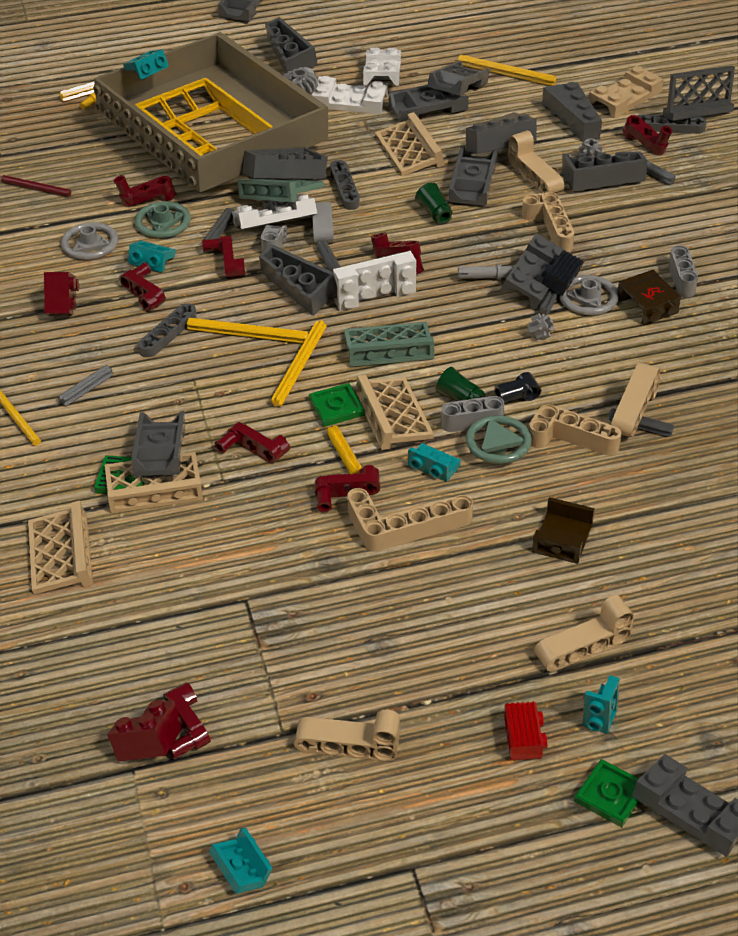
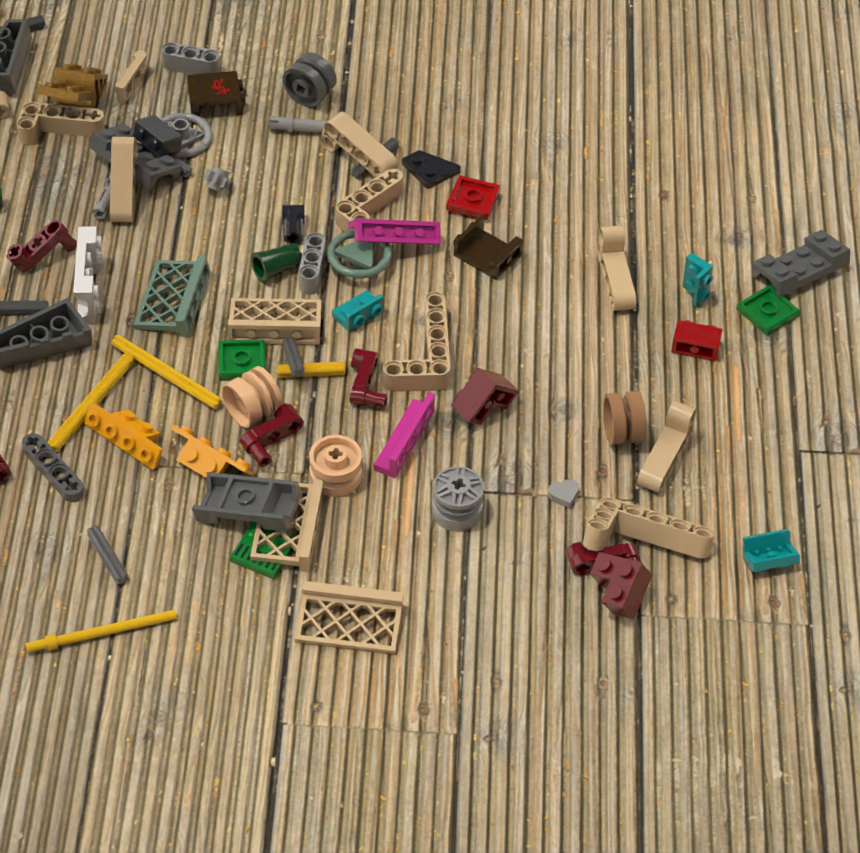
camera: 75 degrees left, 5 degrees up
none -> pearl gold piece [37,63,108,108]
none -> light orange bracket [84,403,163,470]
none -> tan beam [110,136,138,223]
none -> tan plate [114,50,148,104]
none -> light orange bracket [171,425,255,478]
none -> light nougat wheel [221,366,283,428]
none -> light grey pin [269,116,327,133]
none -> dark grey axle [282,337,304,378]
none -> dark grey wheel [283,52,337,107]
none -> light nougat wheel [309,435,362,497]
none -> dark pink fence [348,218,441,245]
none -> dark pink fence [374,392,435,479]
none -> black wing [402,150,461,189]
none -> light grey wheel [432,466,484,532]
none -> red plate [446,175,501,220]
none -> dark red brick [451,368,519,425]
none -> light grey tile [548,479,579,508]
none -> tan beam [583,497,715,558]
none -> medium nougat wheel [603,390,647,445]

